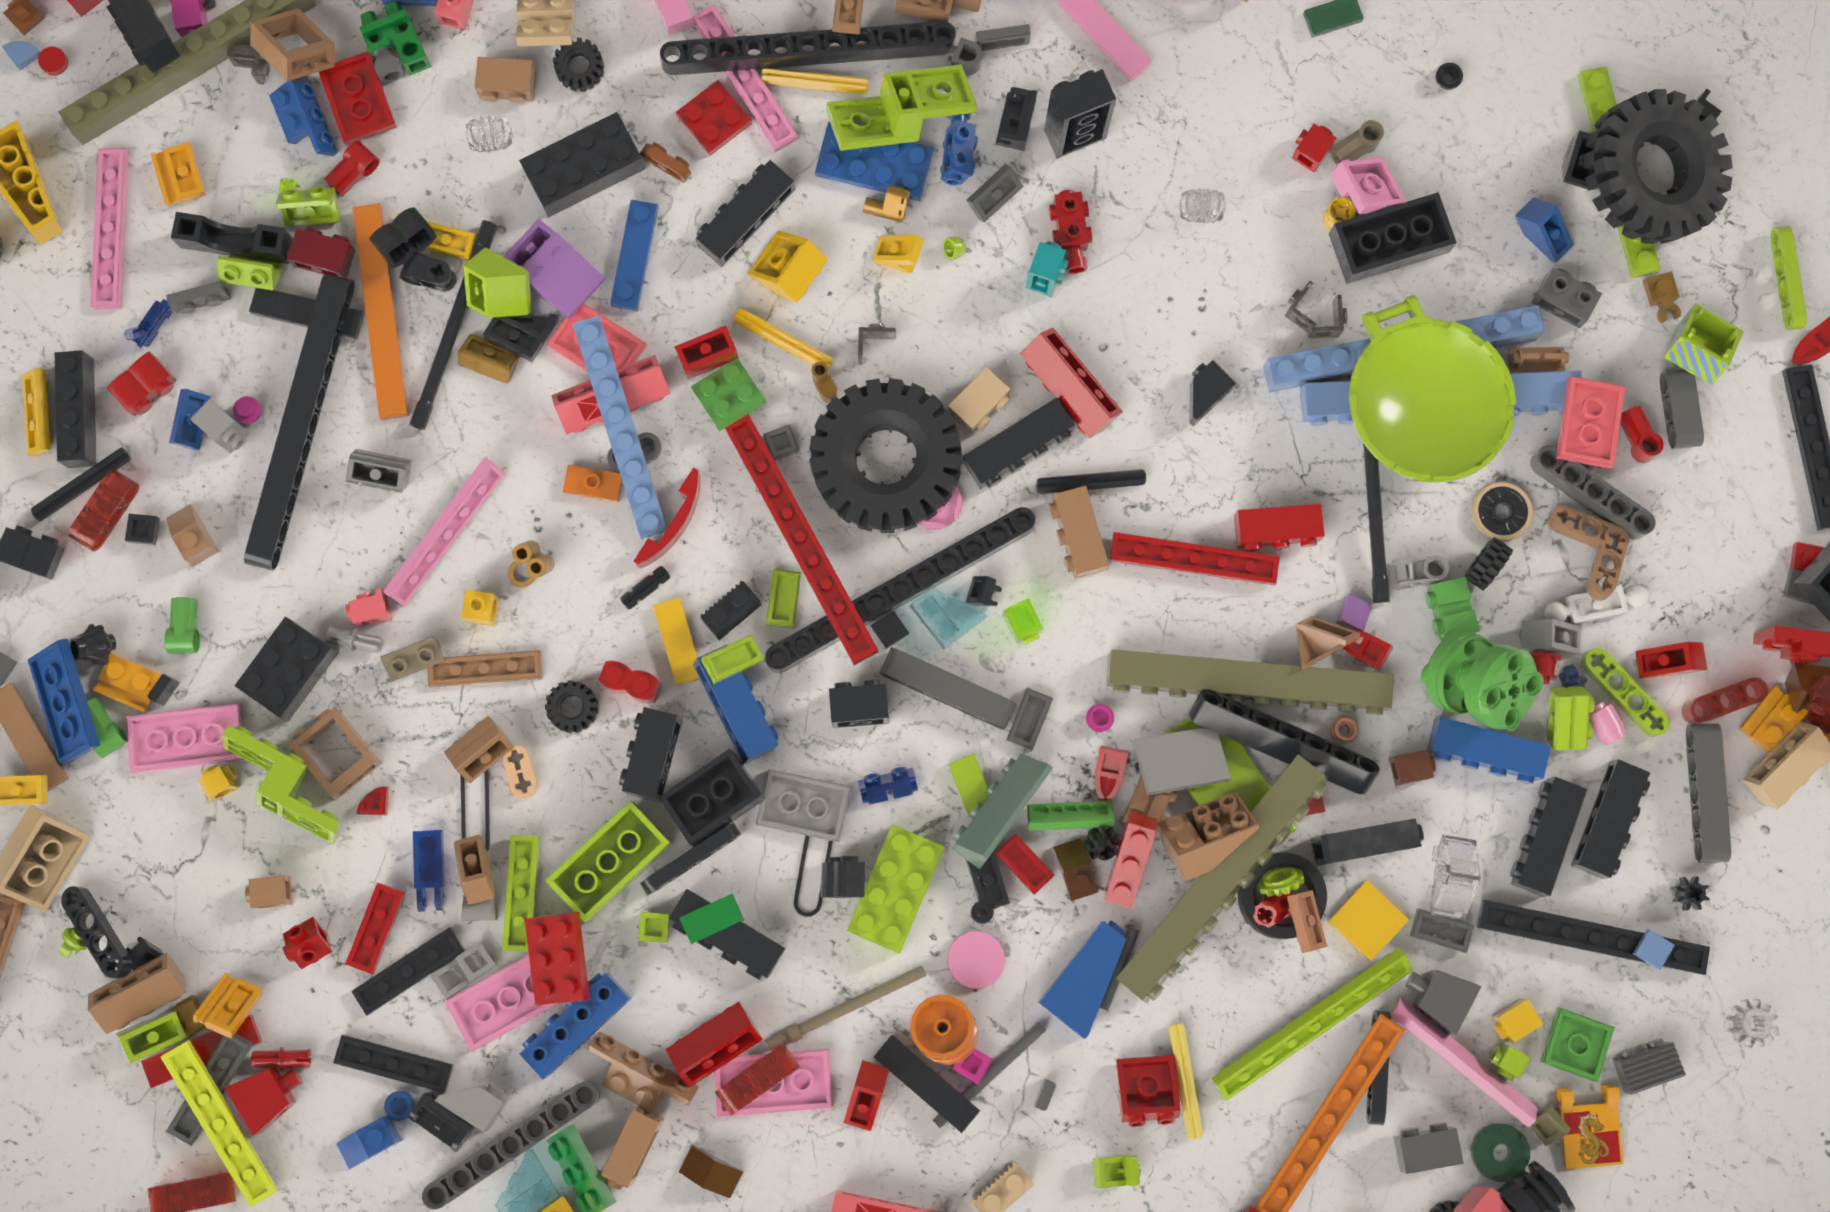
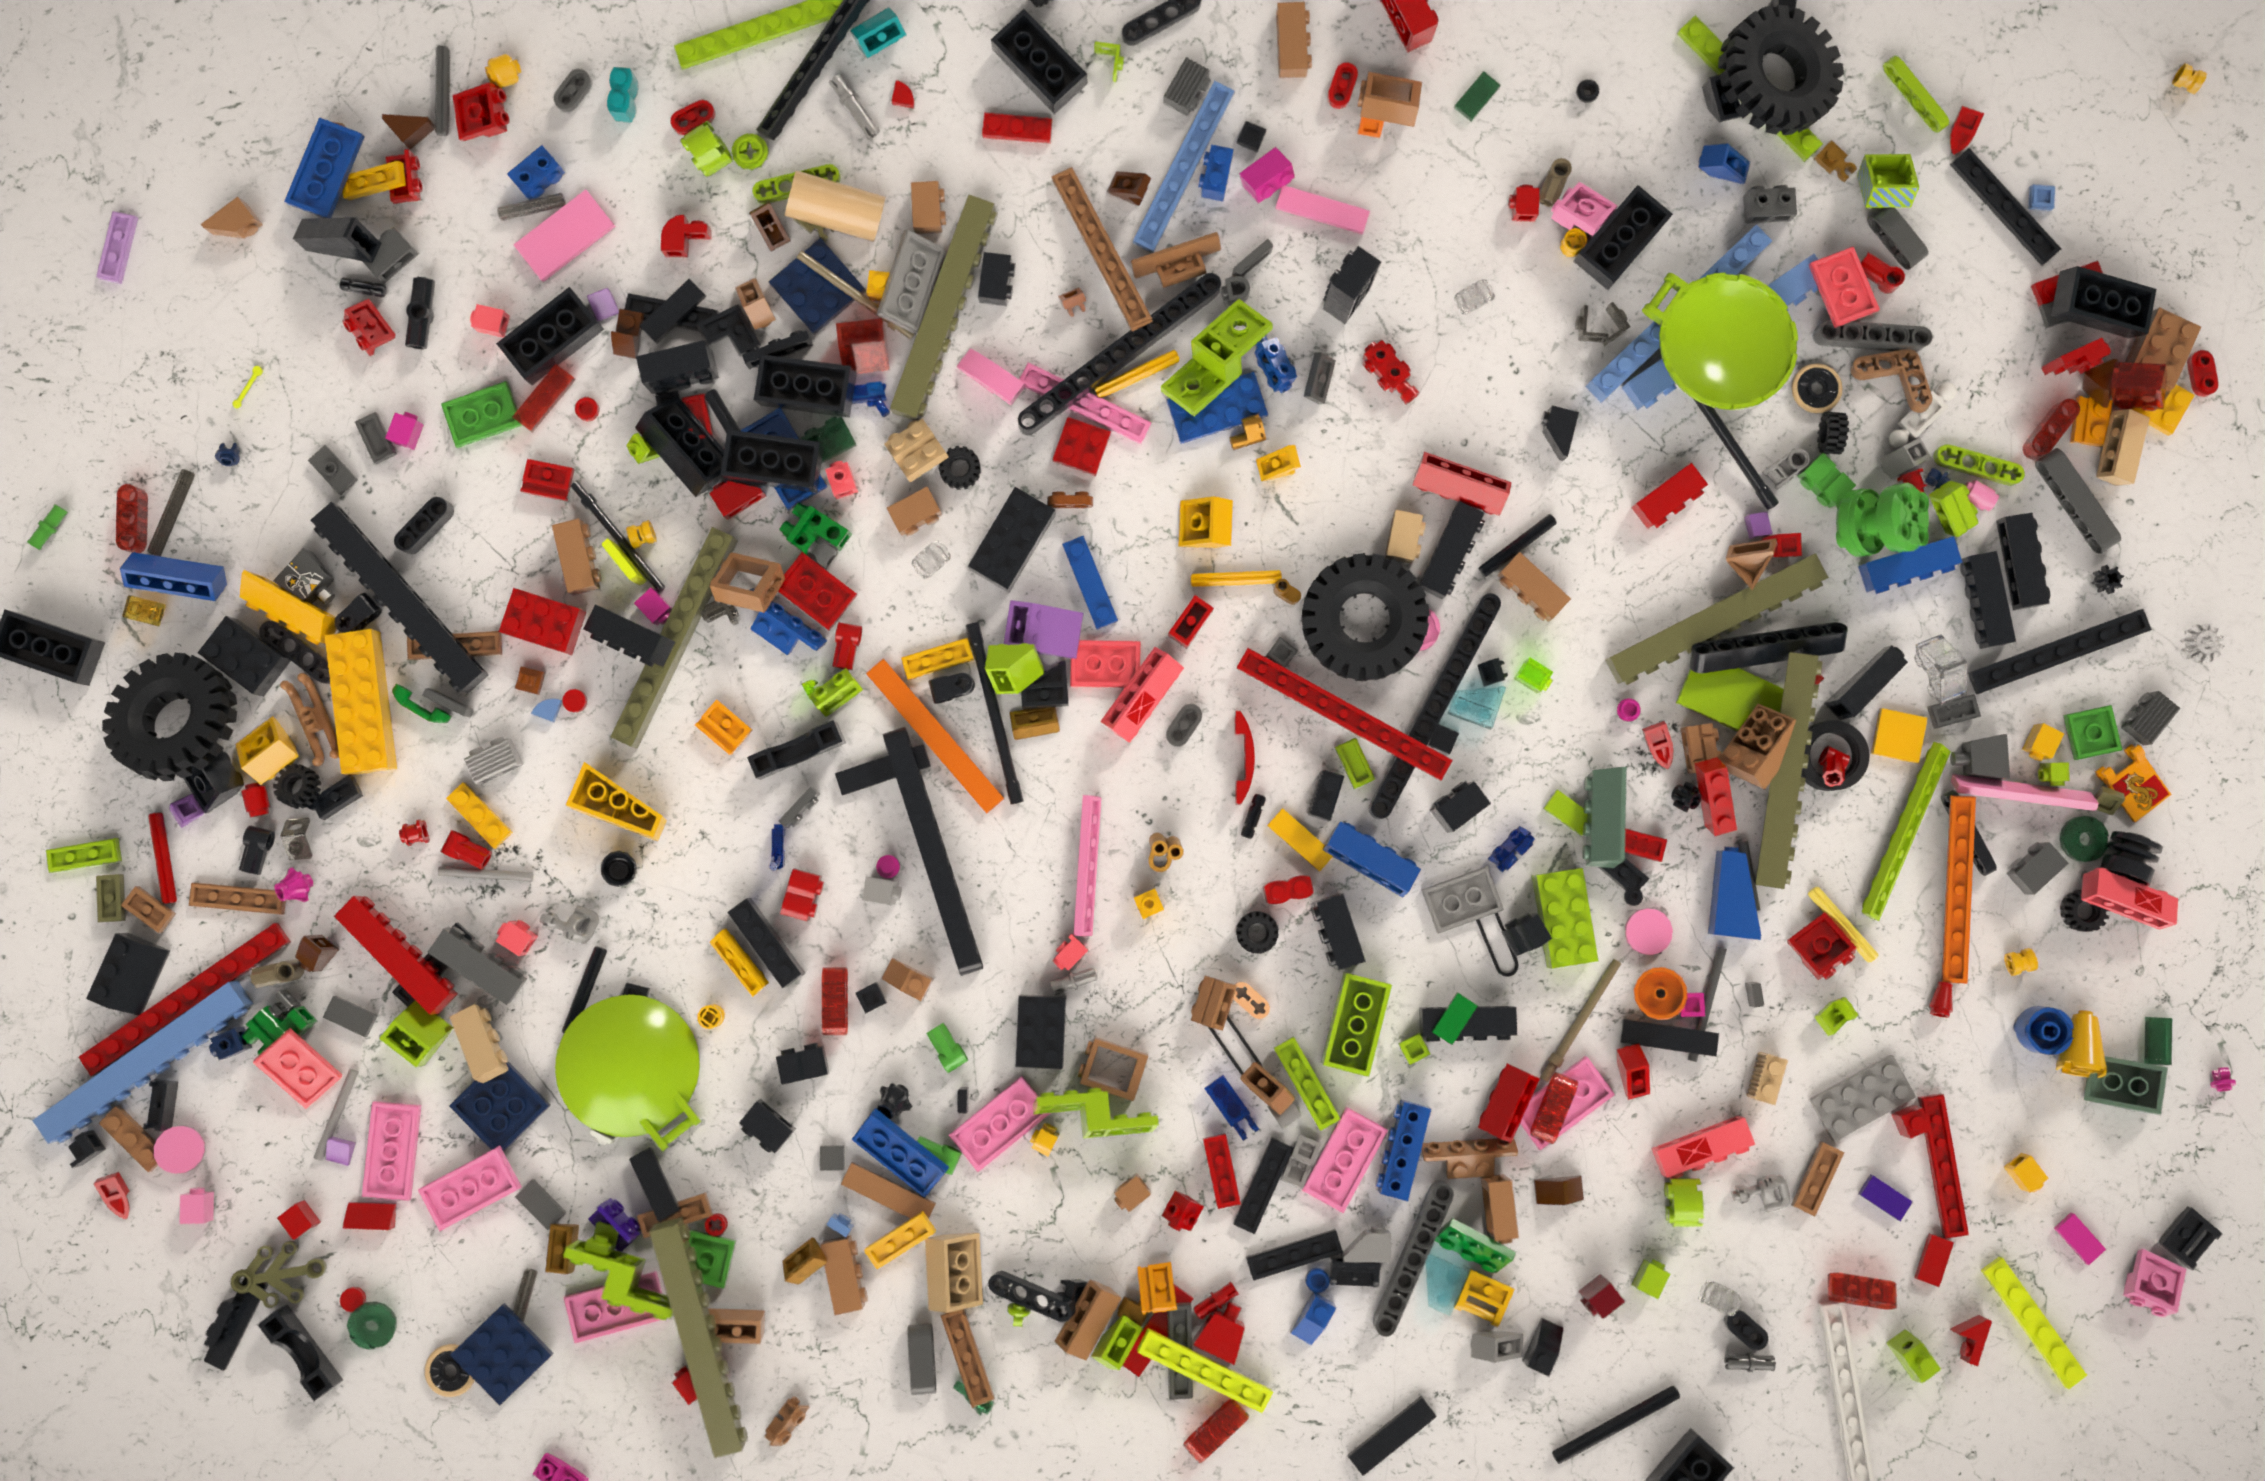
camera: 30 degrees left, 5 degrees up
black axle [31,447,131,521] -> none
bright pink tile [91,148,129,310] -> none
light orange plate [93,653,161,713] -> none
blue plate [169,389,211,450] -> none
lime bracket [217,255,284,290] -> none
dark red brick [287,227,356,278] -> none
dark grey brick [346,449,411,493] -> none
red tile [357,787,389,816] -> none
black brick [369,207,437,268] -> none
dark tan hinge [380,636,445,682] -> none
medium nougat tile [427,650,543,688] -> none
red plate [524,912,590,1006] -> none
orange plate [563,465,622,503] -> none
medium blue plate [572,315,667,539] -> none
black beam [640,823,742,896] -> none
black brick [658,748,766,847] -> none
bright green plate [691,358,766,431] -> none
black brick [696,160,795,267] -> none
lime tile [701,634,765,684] -> none
clear smoke bracket [858,323,896,365] -> none
dark grey beam [879,647,1016,730] -> none
lime hinge [943,237,967,260] -> none
black hinge [995,87,1038,151] -> none
dark grey tile [1006,688,1053,751] -> none
teal brick [1026,241,1069,297] -> none
bright green plate [1027,800,1115,831] -> none
reddish brown slope [1053,838,1099,901] -> none
red plate [1109,532,1280,586] -> none
light grey tile [1133,728,1231,796] -> none
lime gear [1258,867,1304,897] -> none
nougat plate [1287,890,1328,953] -> none
nougat plate [1330,716,1359,744] -> none
copper brick [1389,749,1436,786] -> none
medium nougat hinge [1508,347,1569,374] -> none
medium blue tile [1632,929,1675,970] -> none
red slope [1635,642,1707,679] -> none

